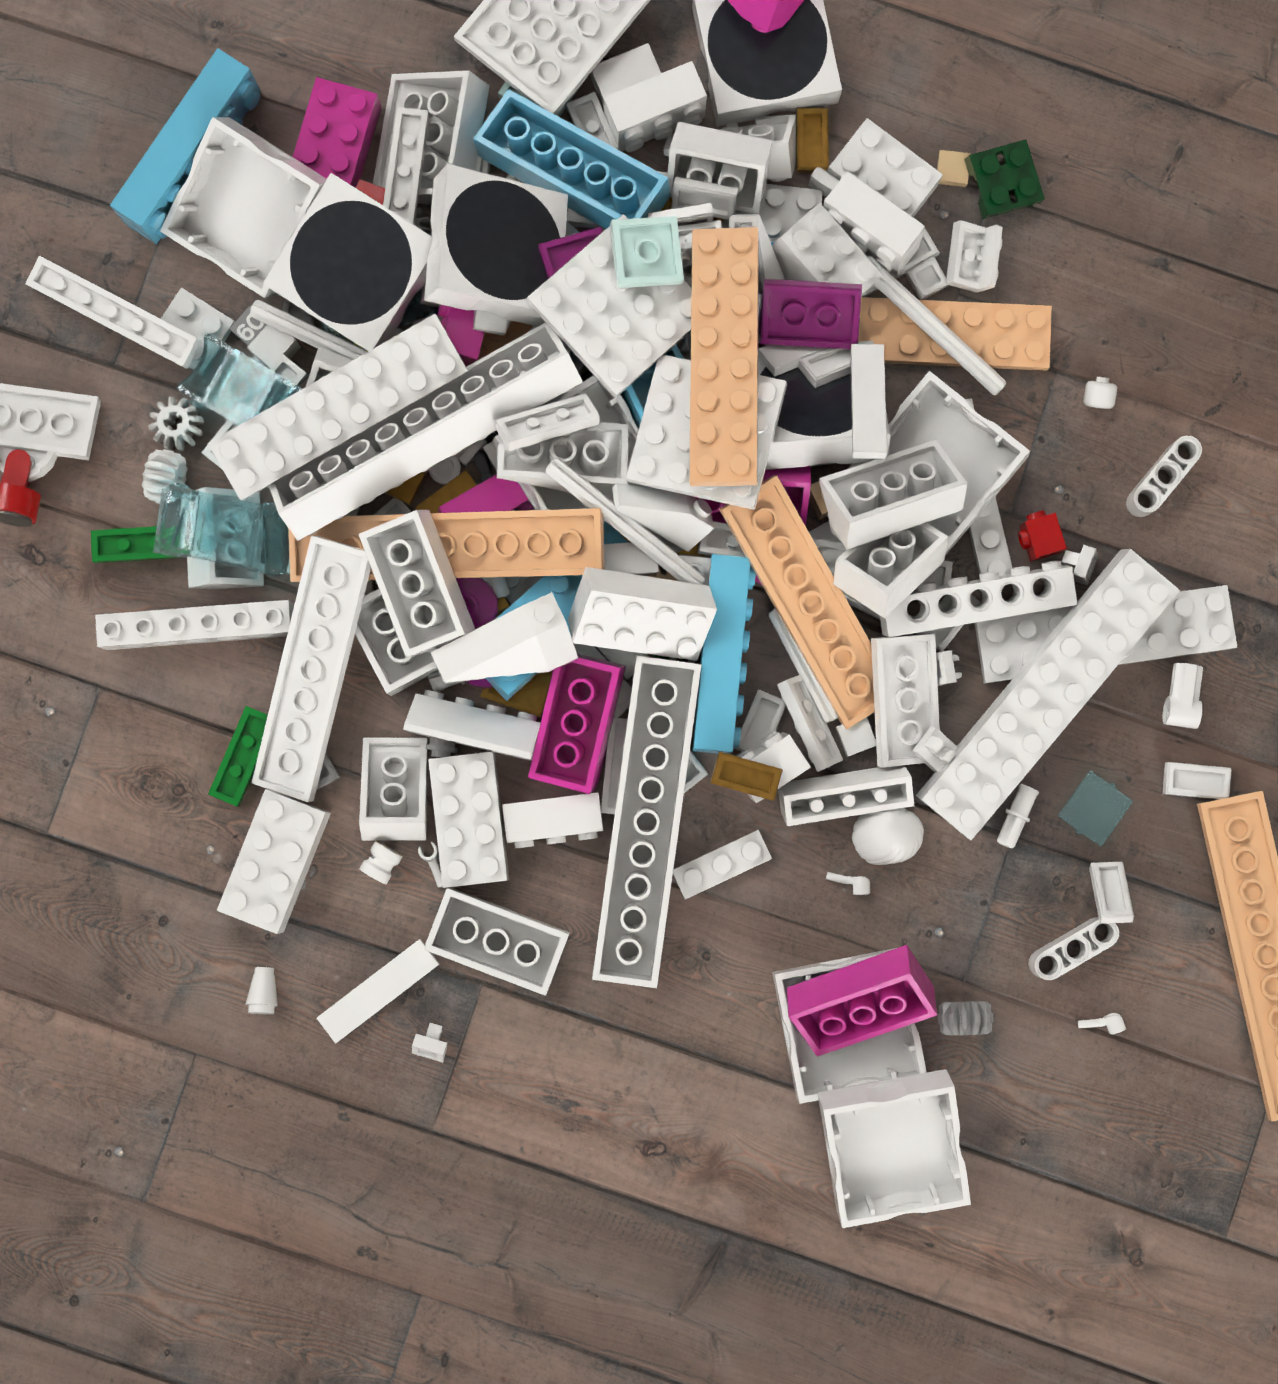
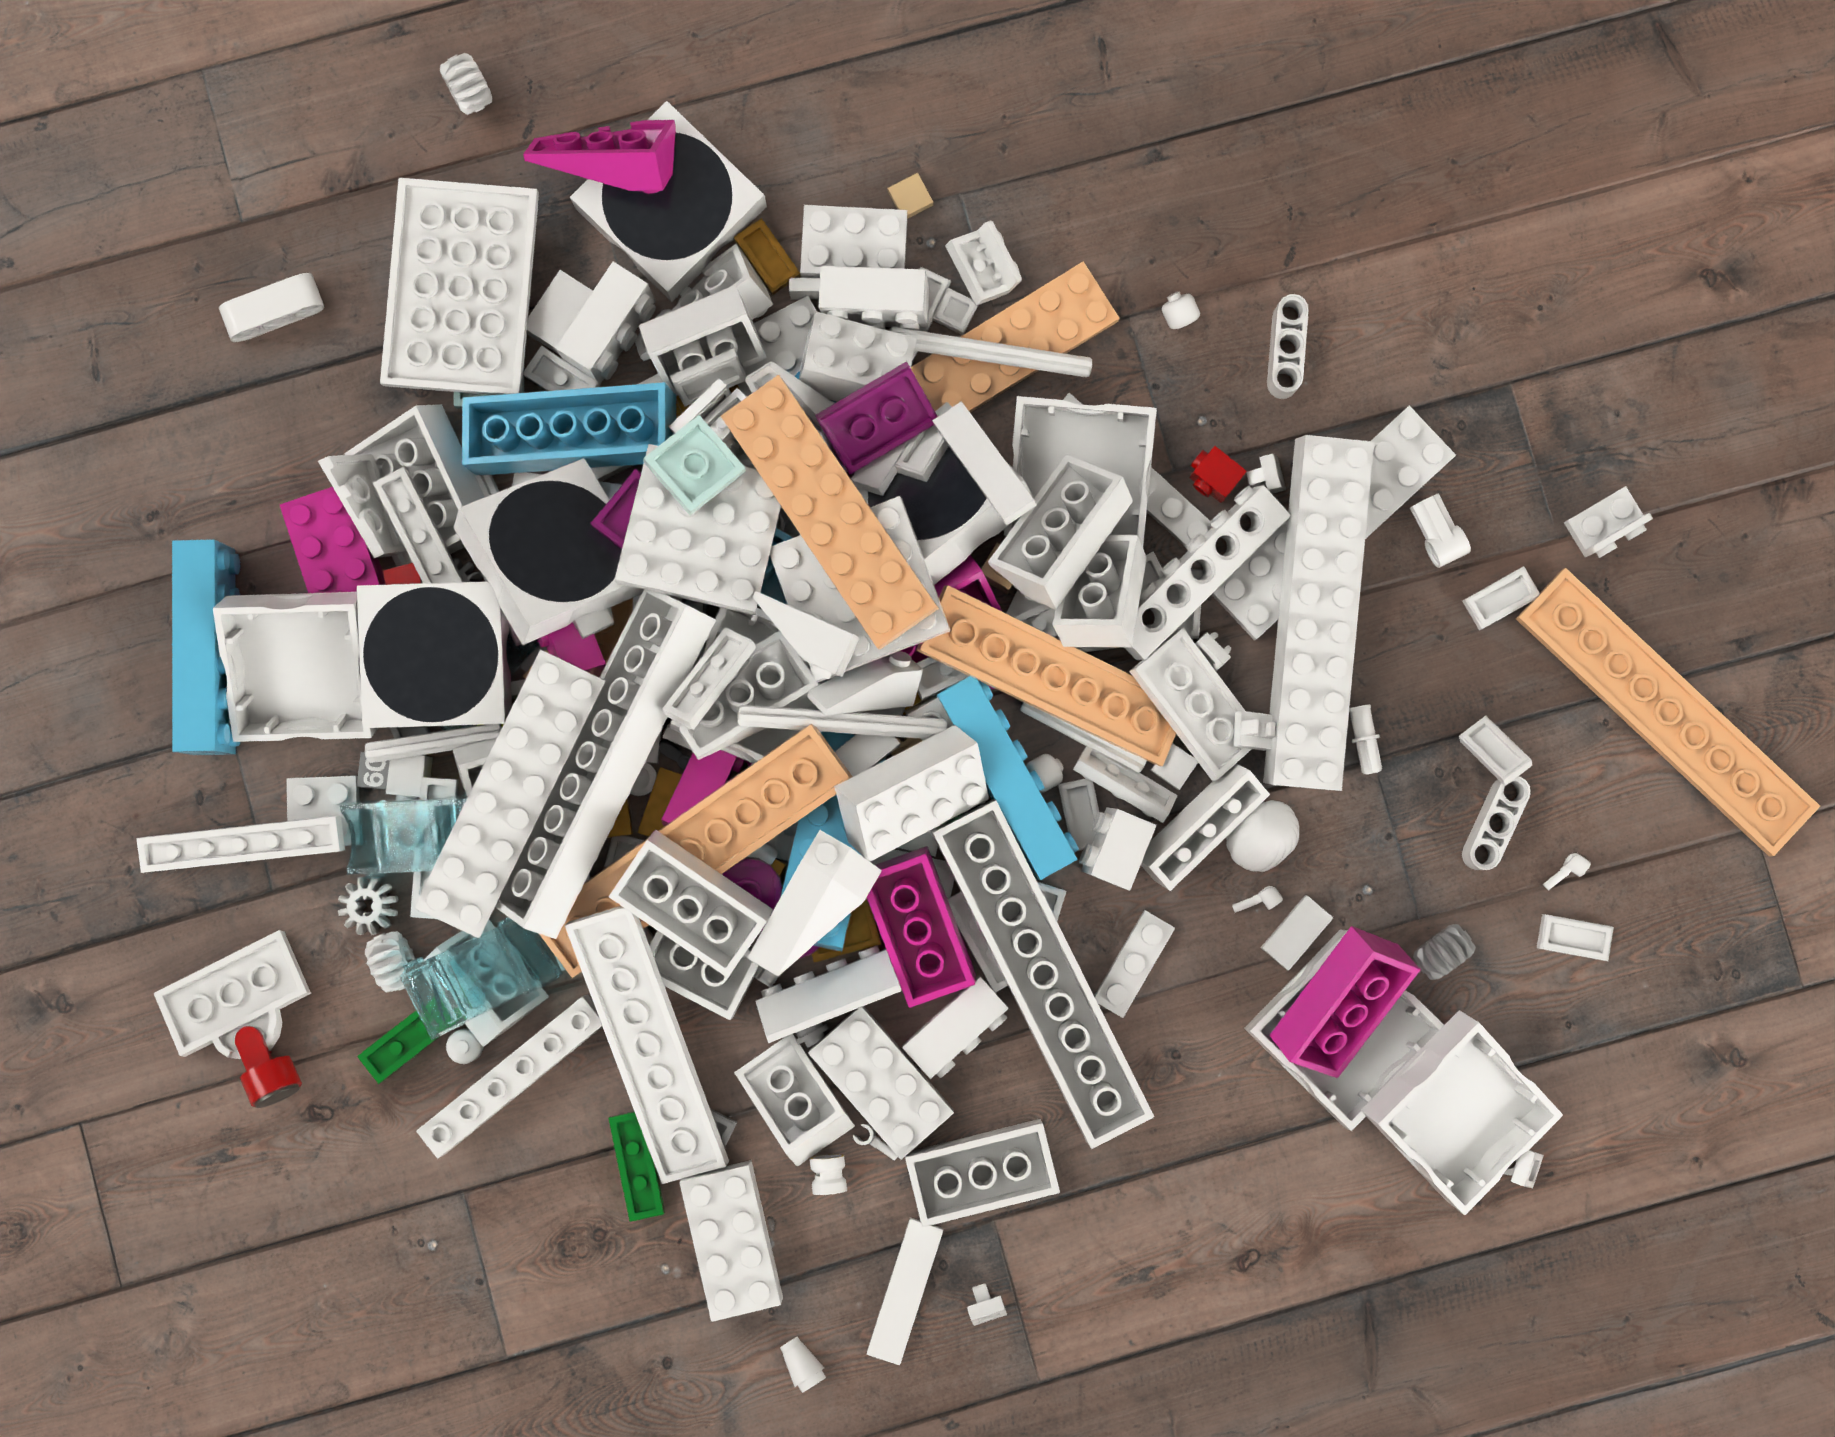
camera: 35 degrees left, 0 degrees up
pearl gold tile [710,751,783,801] -> none
dark green brick [964,139,1045,219] -> none
clear light blue piece [1057,770,1133,847] -> none
none -> white wing [318,454,406,558]
none -> white piece [446,1028,484,1064]
none -> white slope [753,591,860,680]
none -> white piece [1026,754,1064,793]
none -> white tile [1260,895,1333,971]
none -> white tile [1504,1150,1544,1188]
none -> white tile [1537,914,1614,961]

